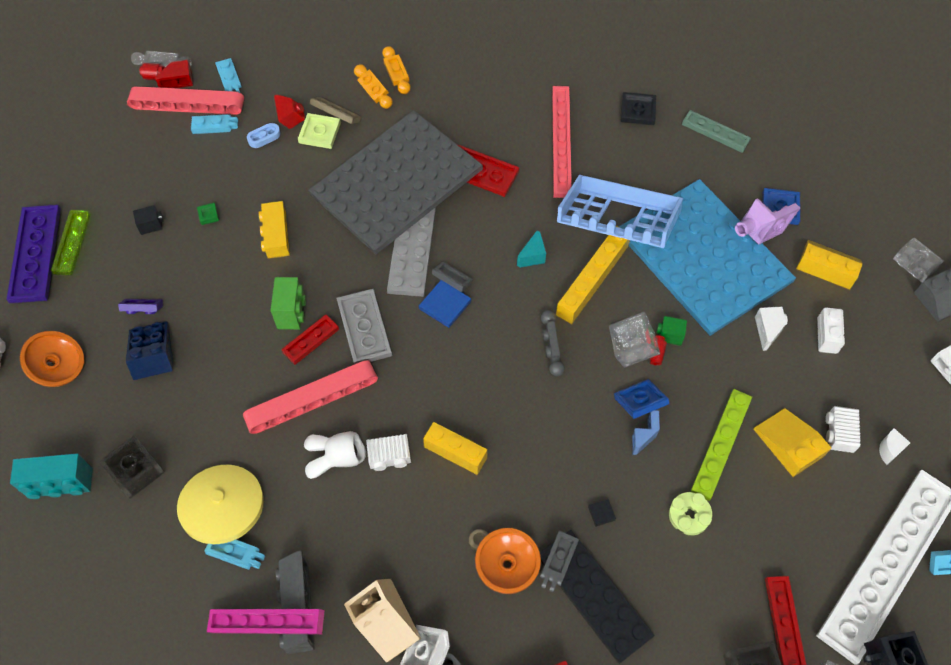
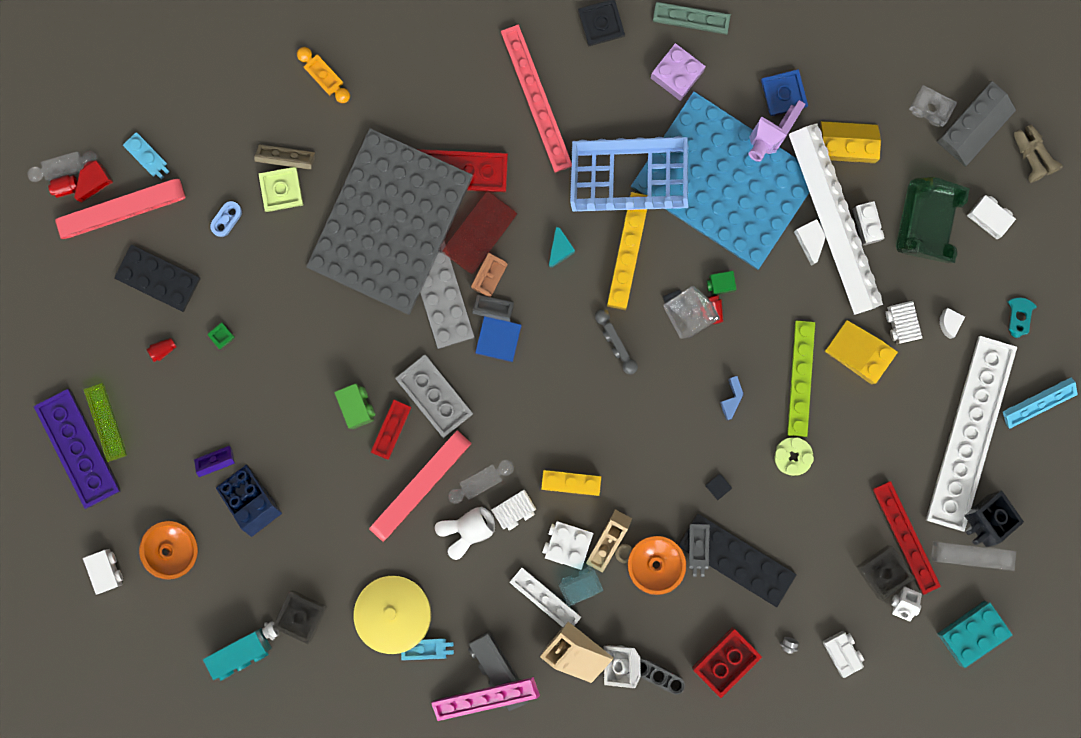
camera: 15 degrees left, 25 degrees up
black brick [133,205,164,235] -> none
medium azure hinge [191,114,238,134] -> none
yellow brick [259,201,290,258] -> none
red slope [274,94,305,129] -> none
light orange plate [354,64,393,109] -> none
blue tile [614,379,669,419] -> none
none -> black plate [114,245,201,312]
none -> red cone [146,338,177,362]
none -> white plate [262,621,279,640]
none -> clear red plate [442,191,518,275]
none -> clear plate [448,460,514,504]
none -> nougat hinge [471,253,508,297]
none -> white plate [509,568,581,627]
none -> white plate [542,521,593,570]
none -> clear light blue brick [559,567,604,607]
none -> tan slope [586,509,632,573]
none -> lavender brick [651,43,706,101]
none -> white brick [789,124,883,315]
none -> clear green windscreen [896,177,970,263]

